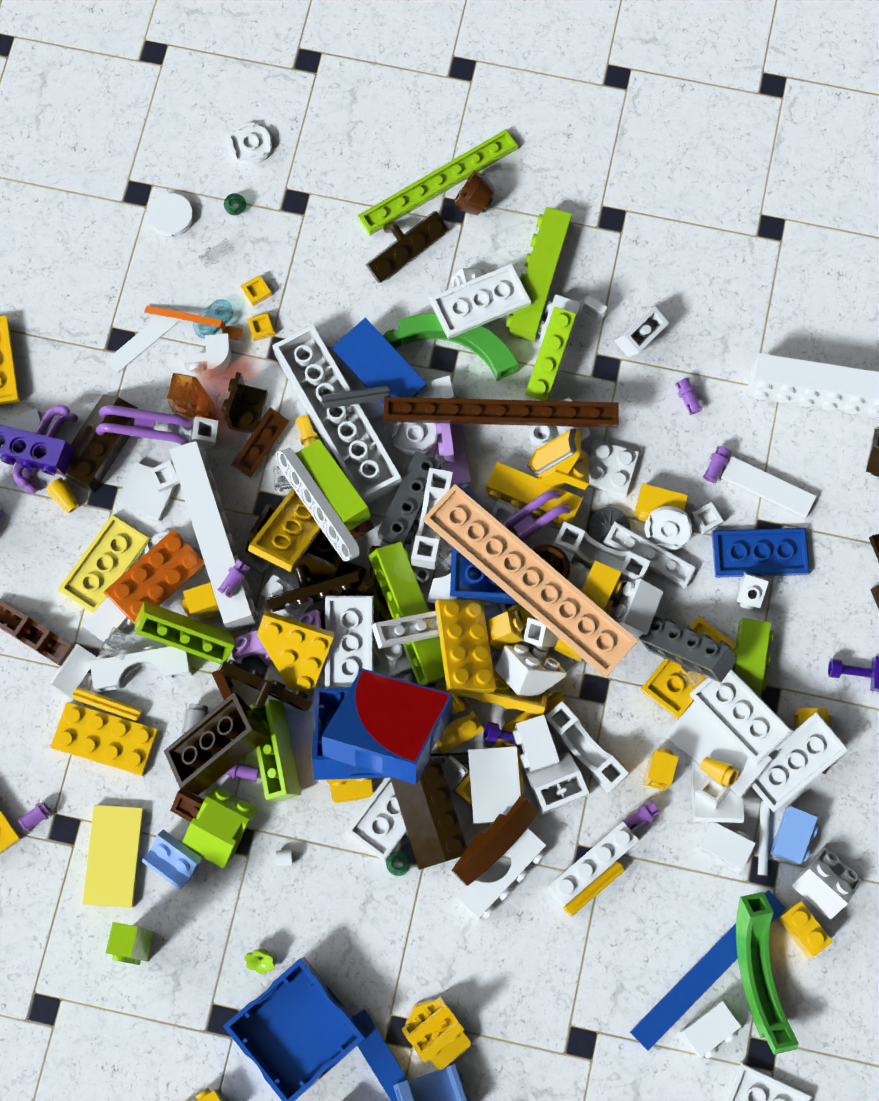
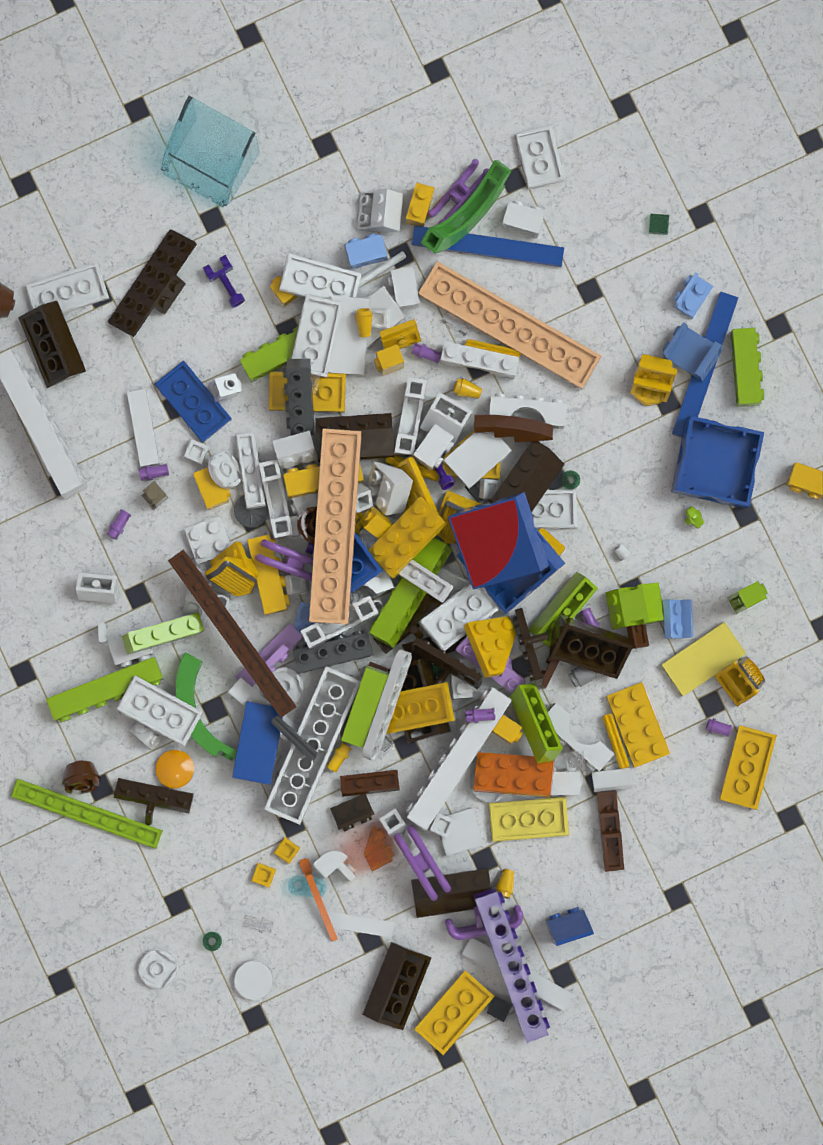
camera: 135 degrees left, 10 degrees up
none -> dark tan brick [141,481,169,510]
none -> light orange dish [156,750,194,788]
none -> dark brown slope [315,413,395,462]
none -> dark brown slope [362,942,432,1030]
none -> yellow plate [379,319,421,349]
none -> light nougat plate [418,261,601,389]
none -> medium lavender piece [427,159,489,224]
none -> clear pin [440,312,471,337]
none -> yellow cone [453,378,482,399]
none -> yellow piece [714,656,765,707]

